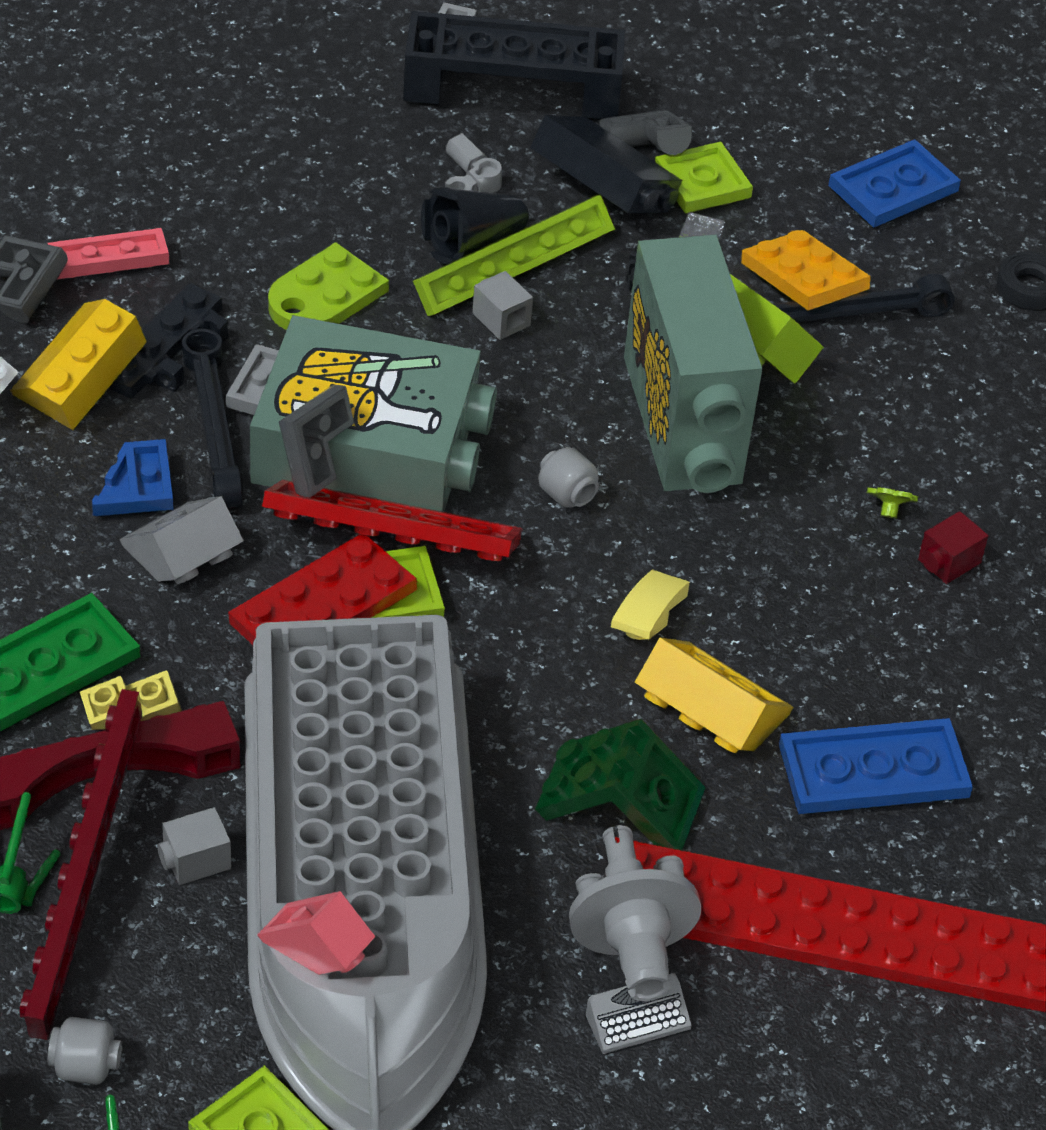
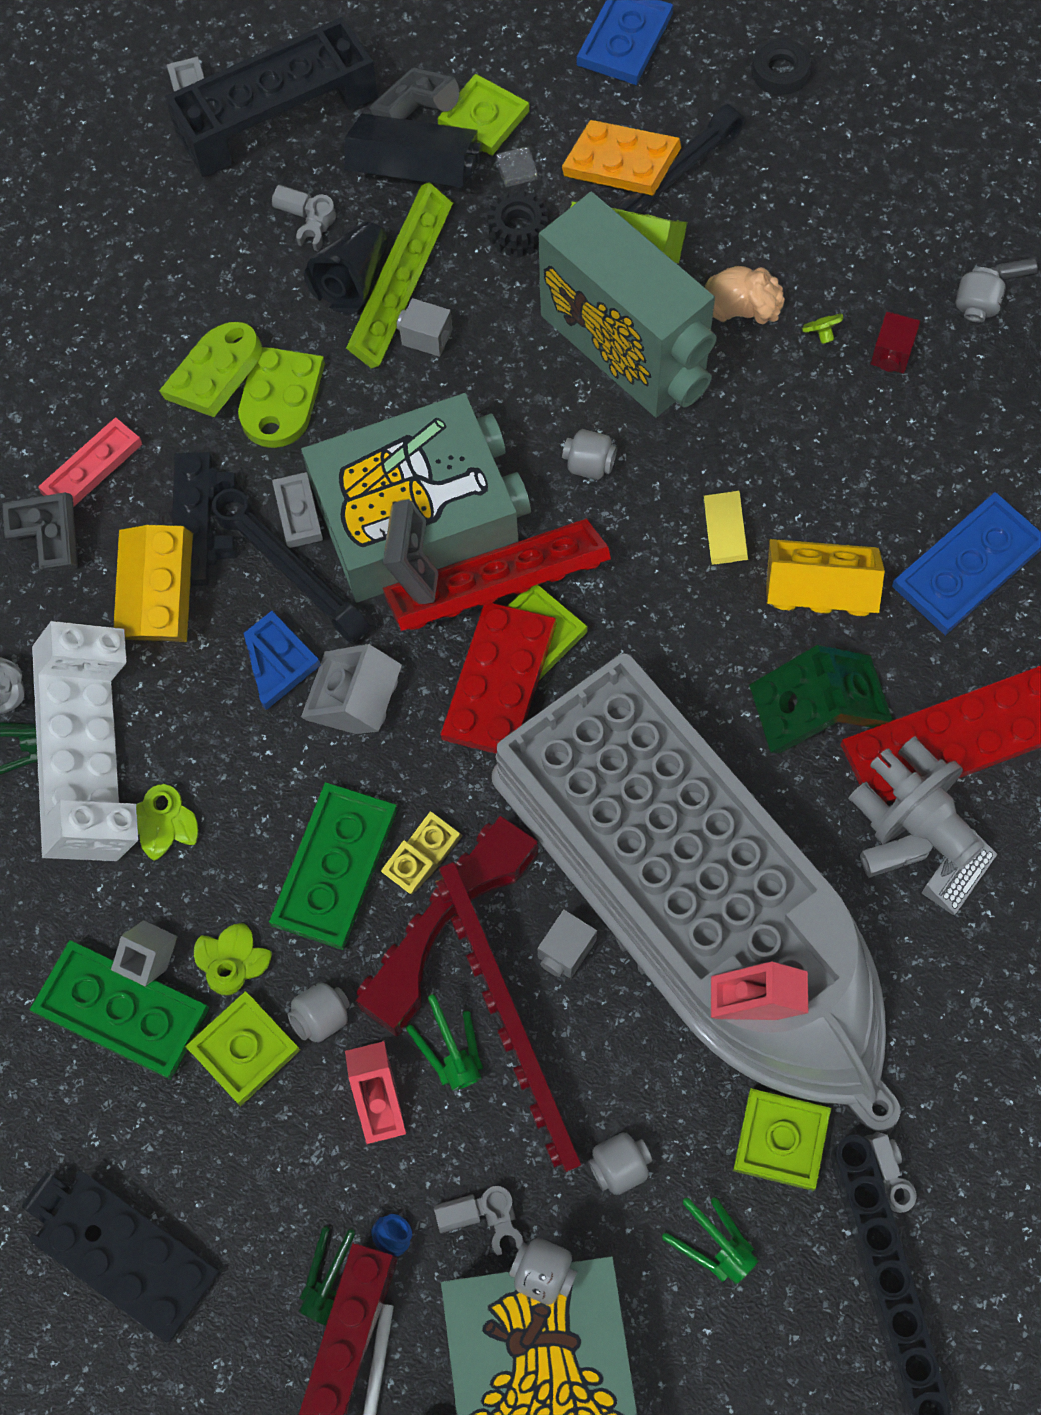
camera: 25 degrees left, 20 degrees up
none -> lime plate [159,322,262,417]
none -> light nougat hair [705,266,784,324]
none -> light grey bar [860,835,933,878]

